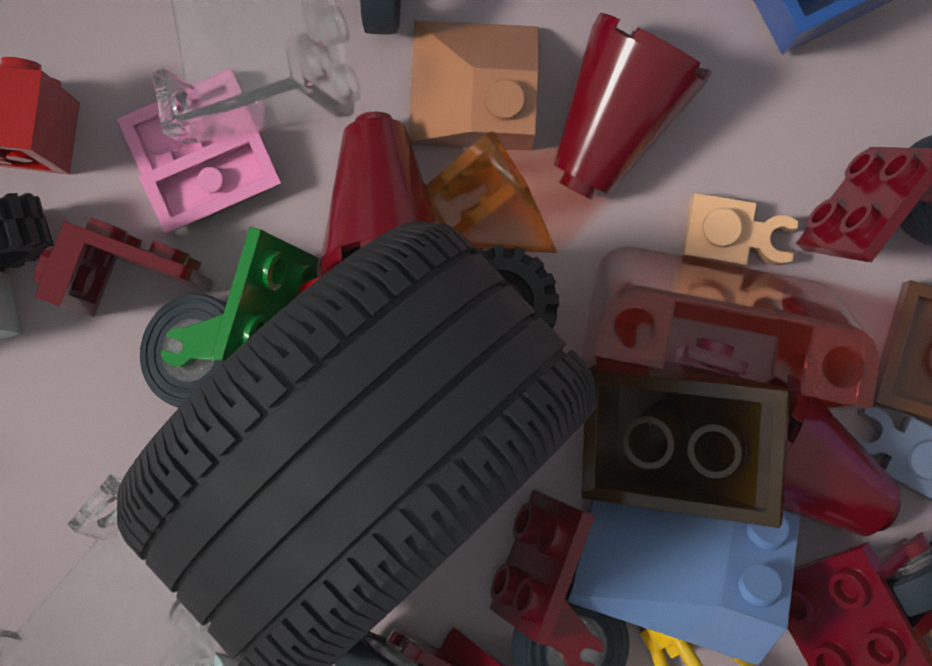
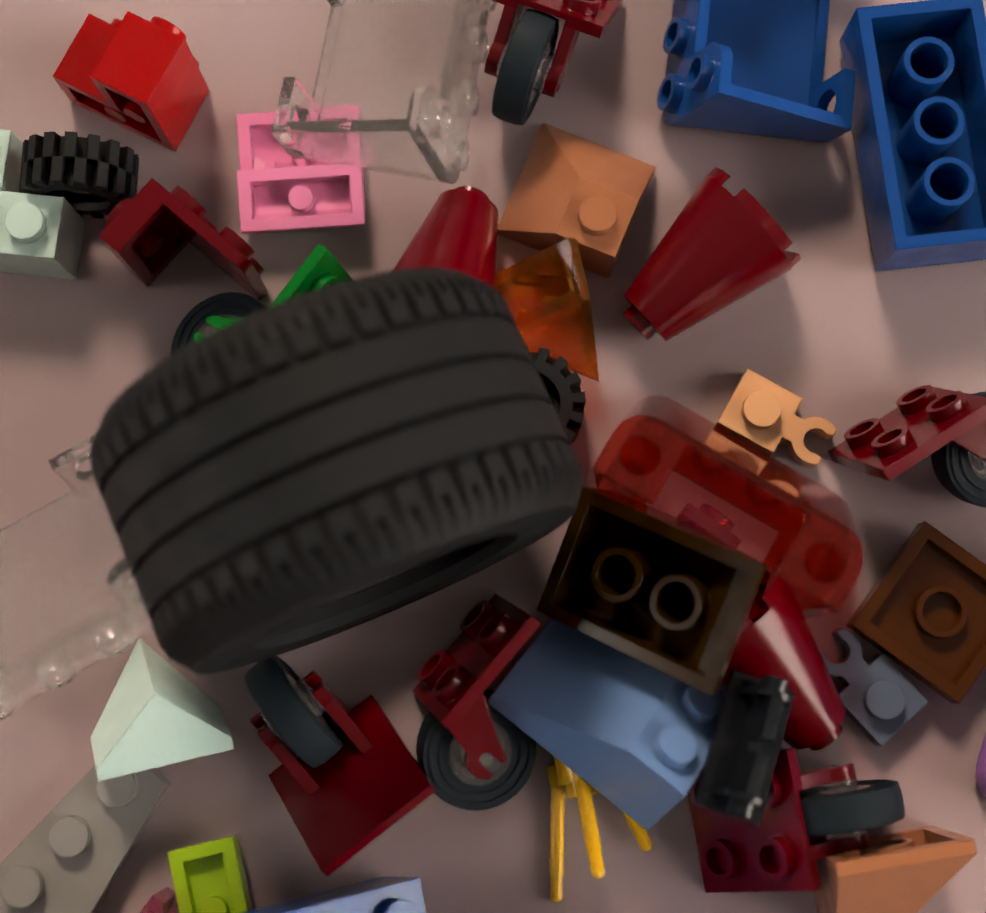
camera: 20 degrees right, 5 degrees down
none -> black hinge [693,670,795,827]

